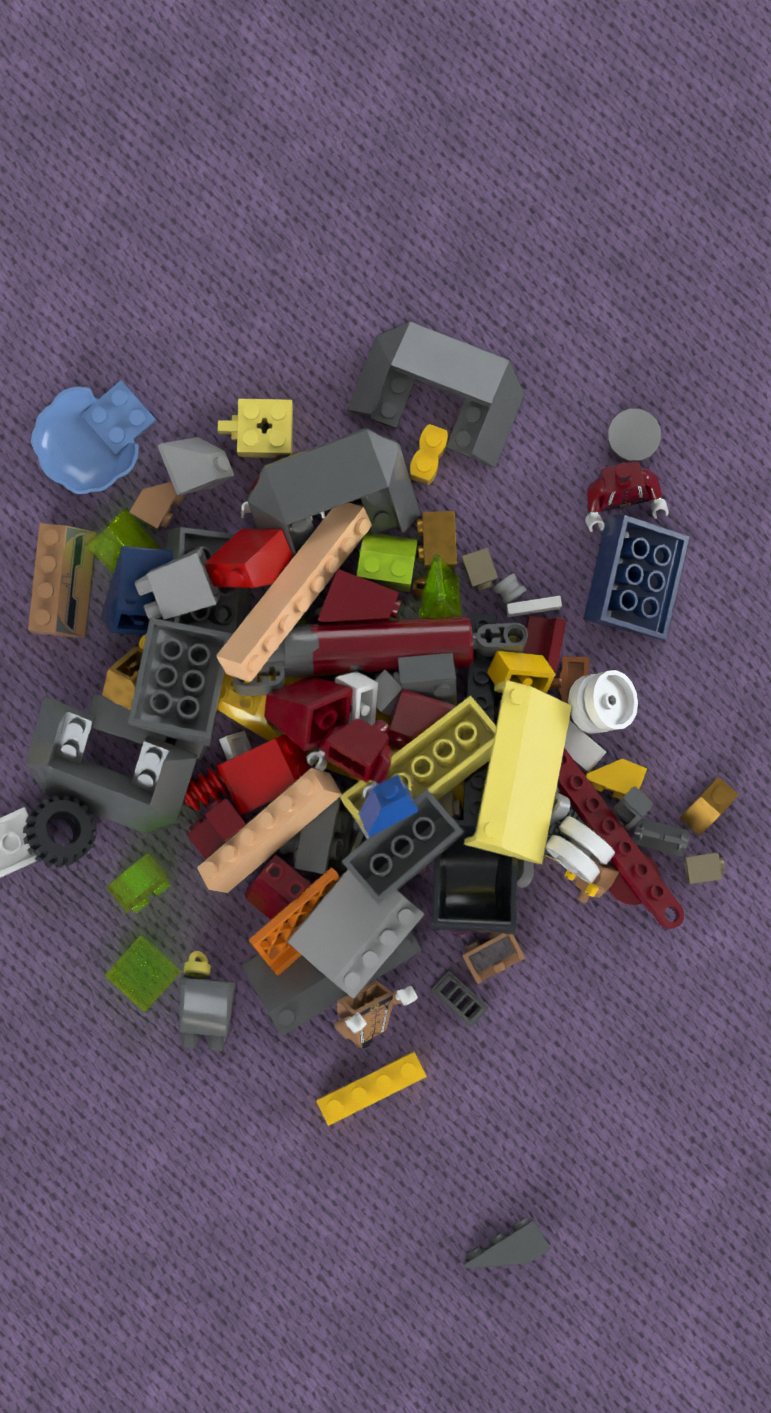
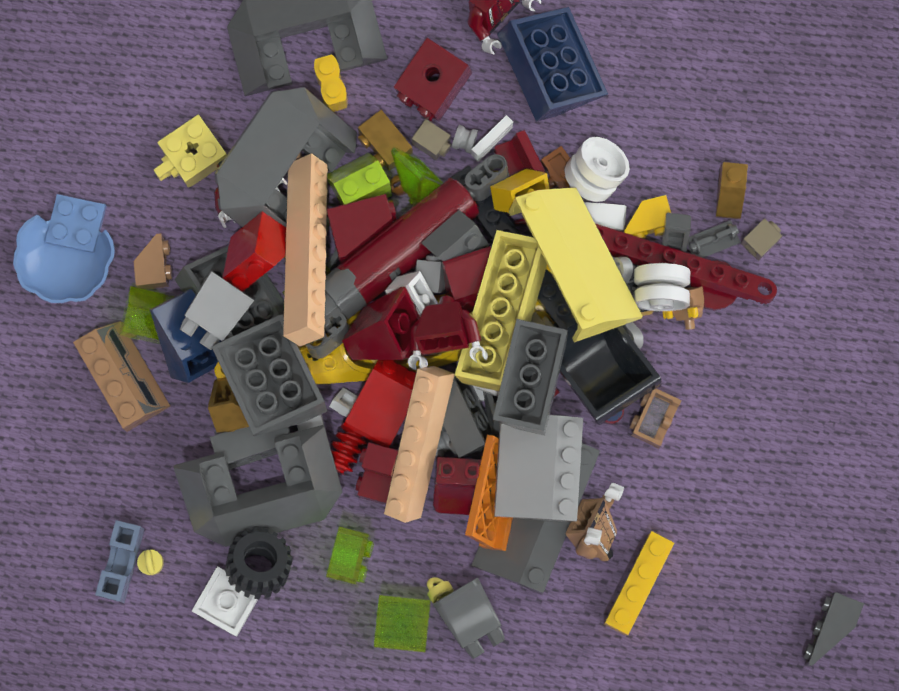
camera: 35 degrees left, 5 degrees down
light grey slope [158,437,235,495] -> none
blue slope [359,774,418,837] -> none
dark grey slope [431,971,489,1028] -> none
none -> dark red brick [393,38,472,121]

